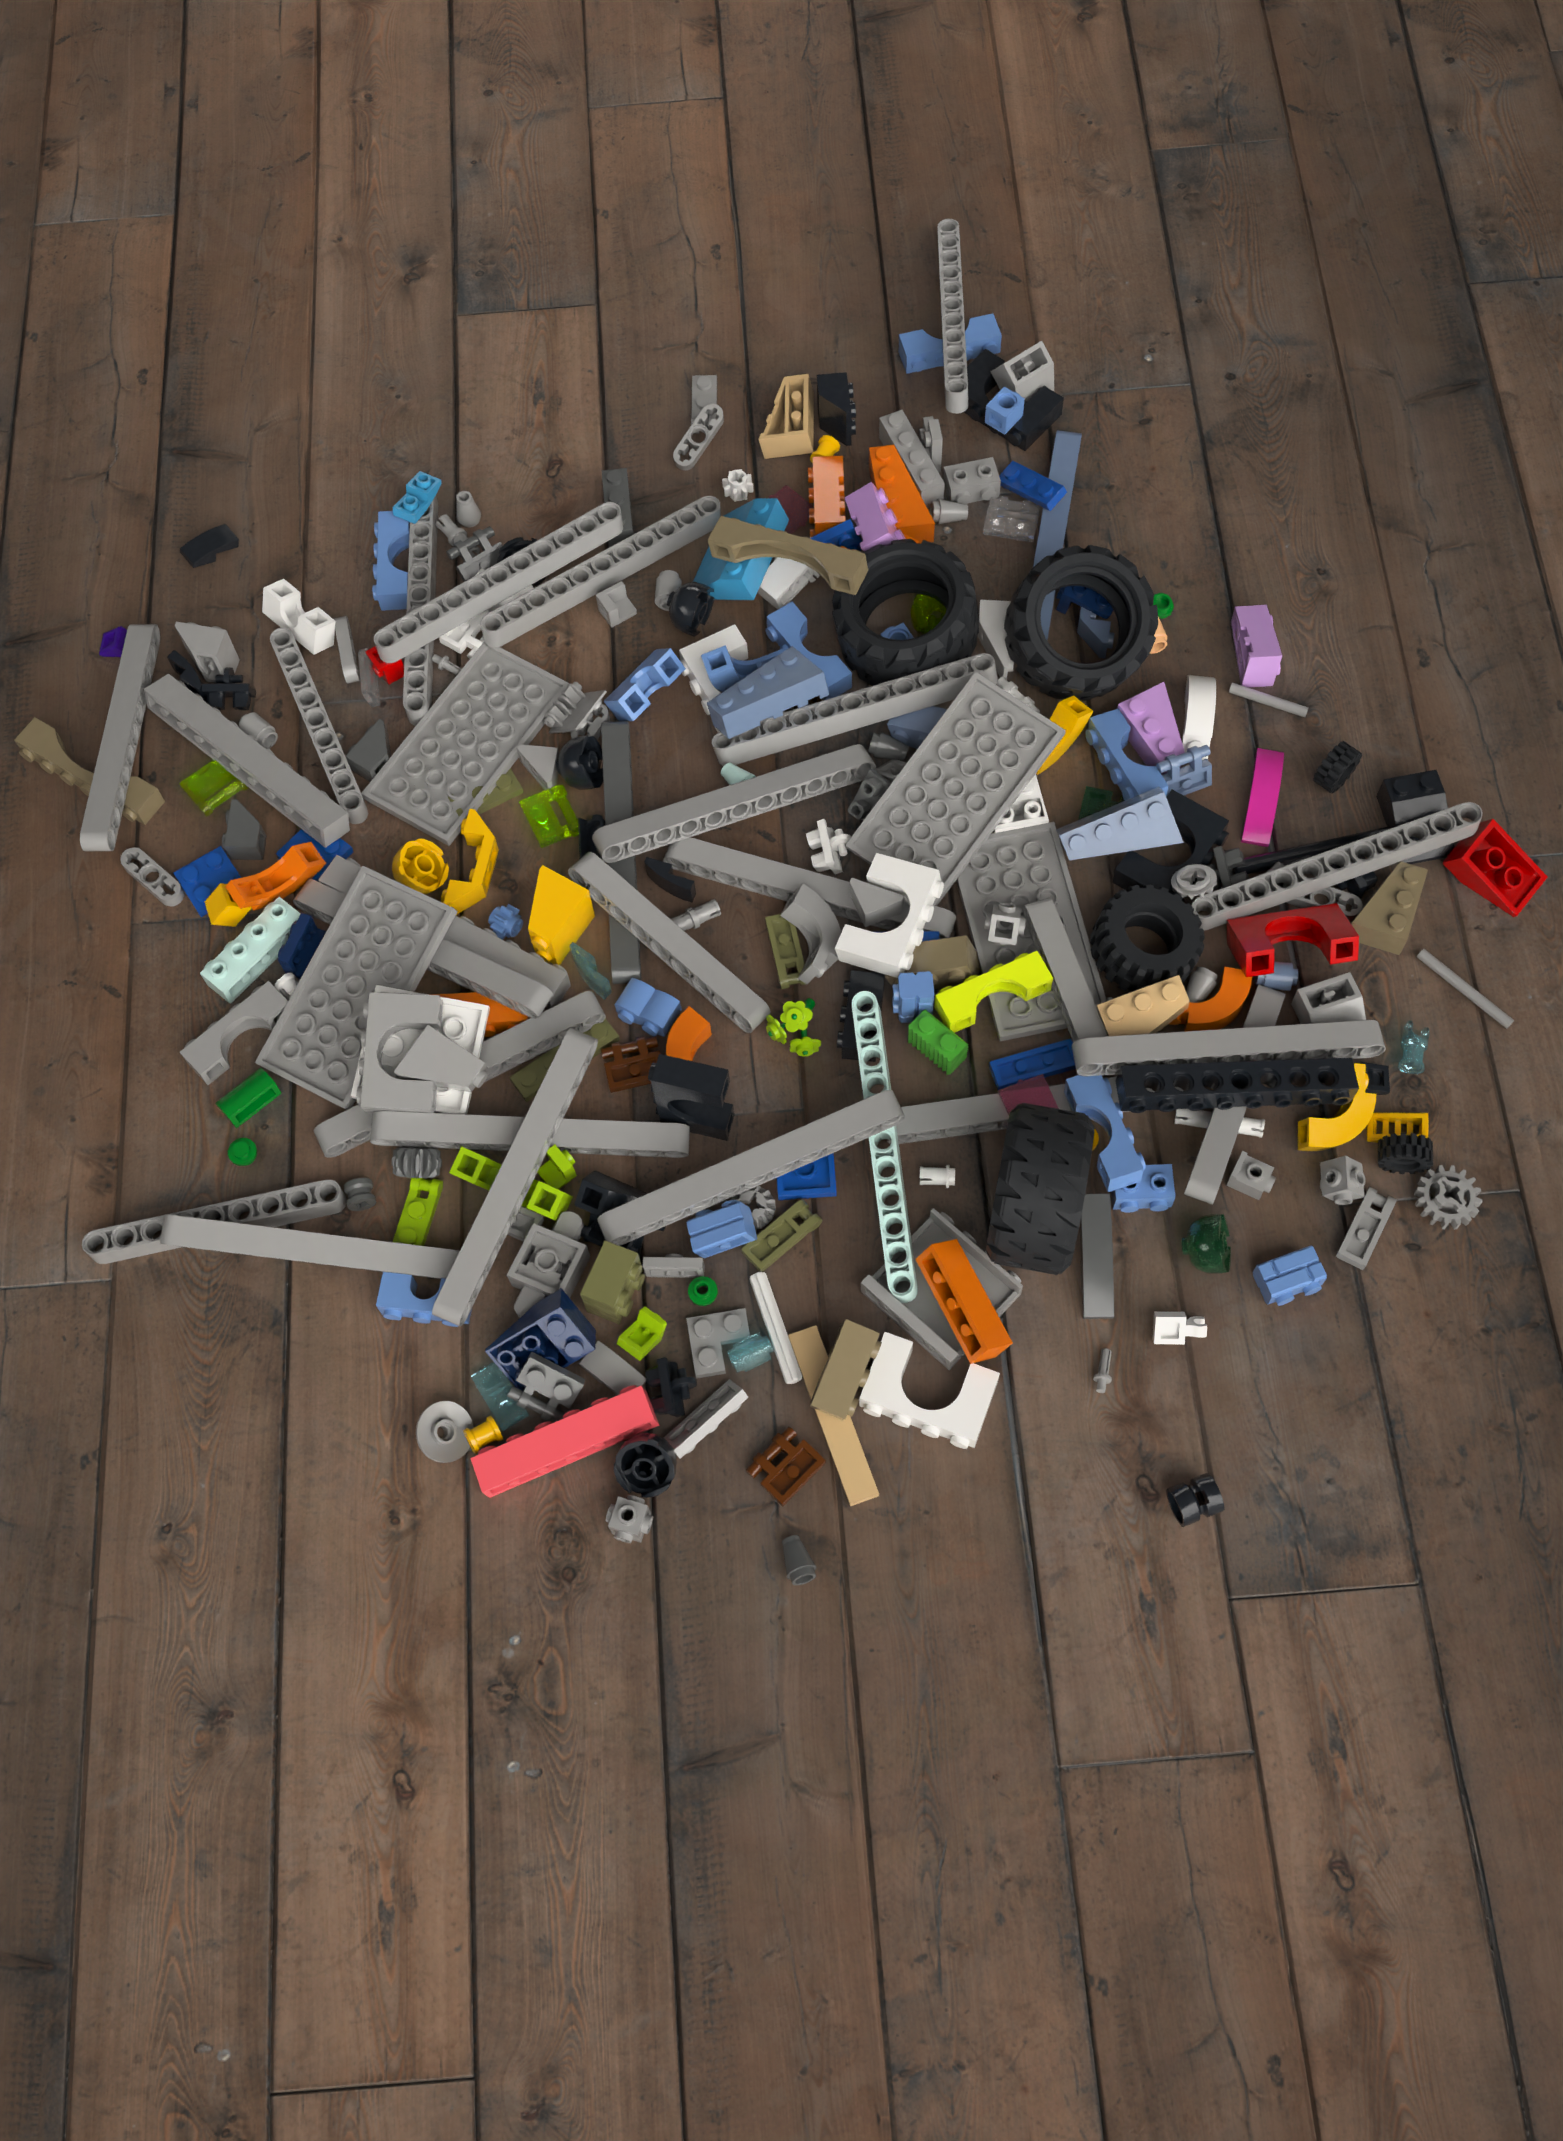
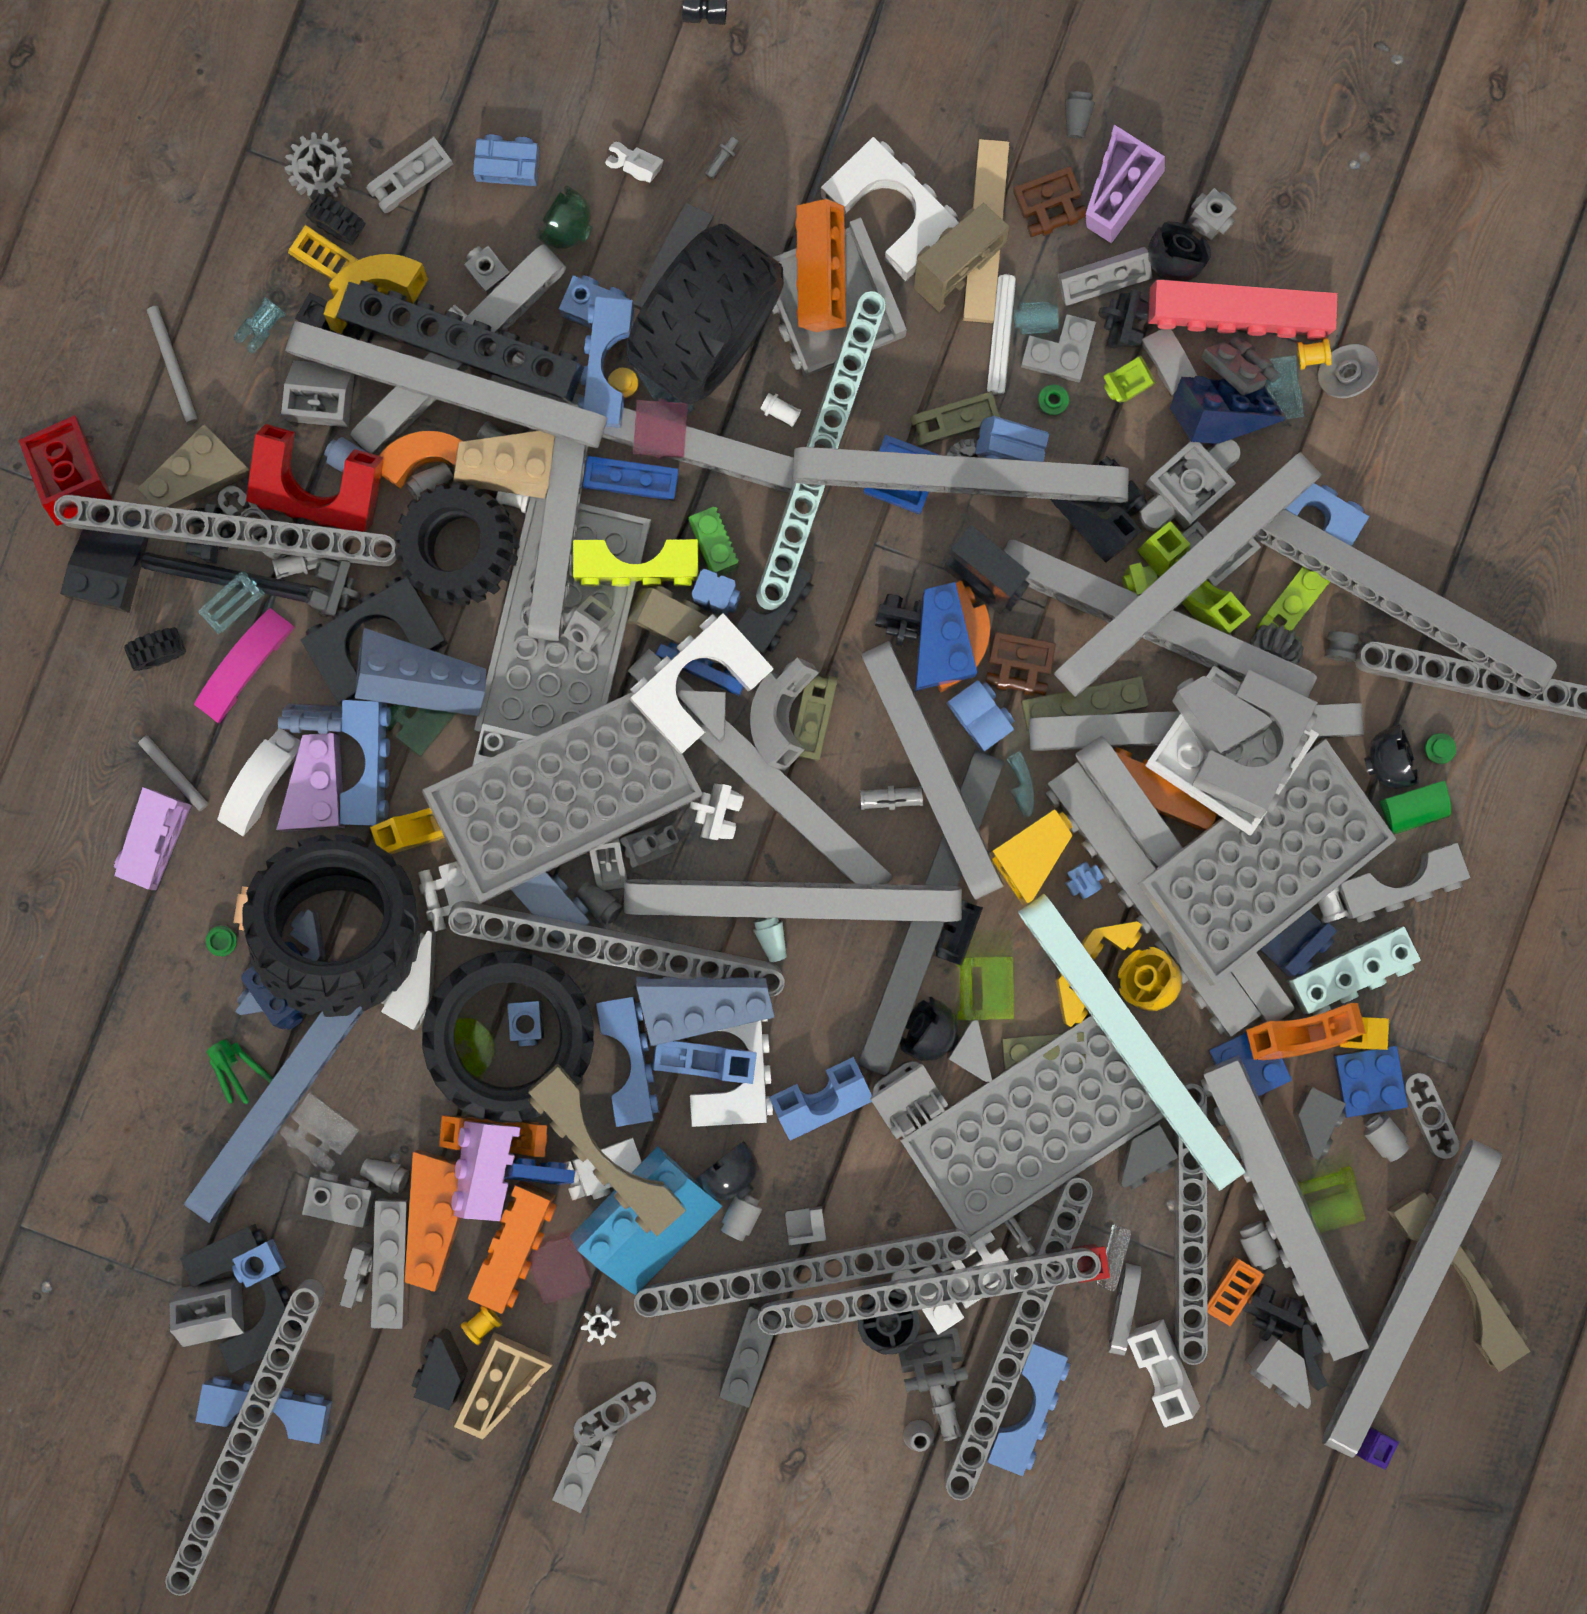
camera: 160 degrees left, 20 degrees up
black slope [180,524,239,568] -> none
dark azure slope [393,471,442,524] -> none
olive brick [580,1241,645,1325] -> none
light grey plate [643,1254,705,1278] -> none
black slope [644,857,696,903] -> none
lime plant [766,998,821,1056] -> none
blue plate [999,460,1067,511] -> none
light grey gear [1171,864,1217,900] -> none
light grey brick [1320,1156,1365,1205] -> none
none -> clear light blue tile [198,571,265,635]
none -> green plant [206,1038,273,1104]
none -> black hips [875,594,922,647]
none -> blue wedge [915,582,977,691]
none -> light aqua beam [1018,893,1245,1191]
none -> lavender wedge [1086,125,1165,243]
none -> orange slope [1207,1256,1265,1327]
none -> black cylinder [1364,725,1419,789]
none -> light grey brick [1364,1114,1409,1162]

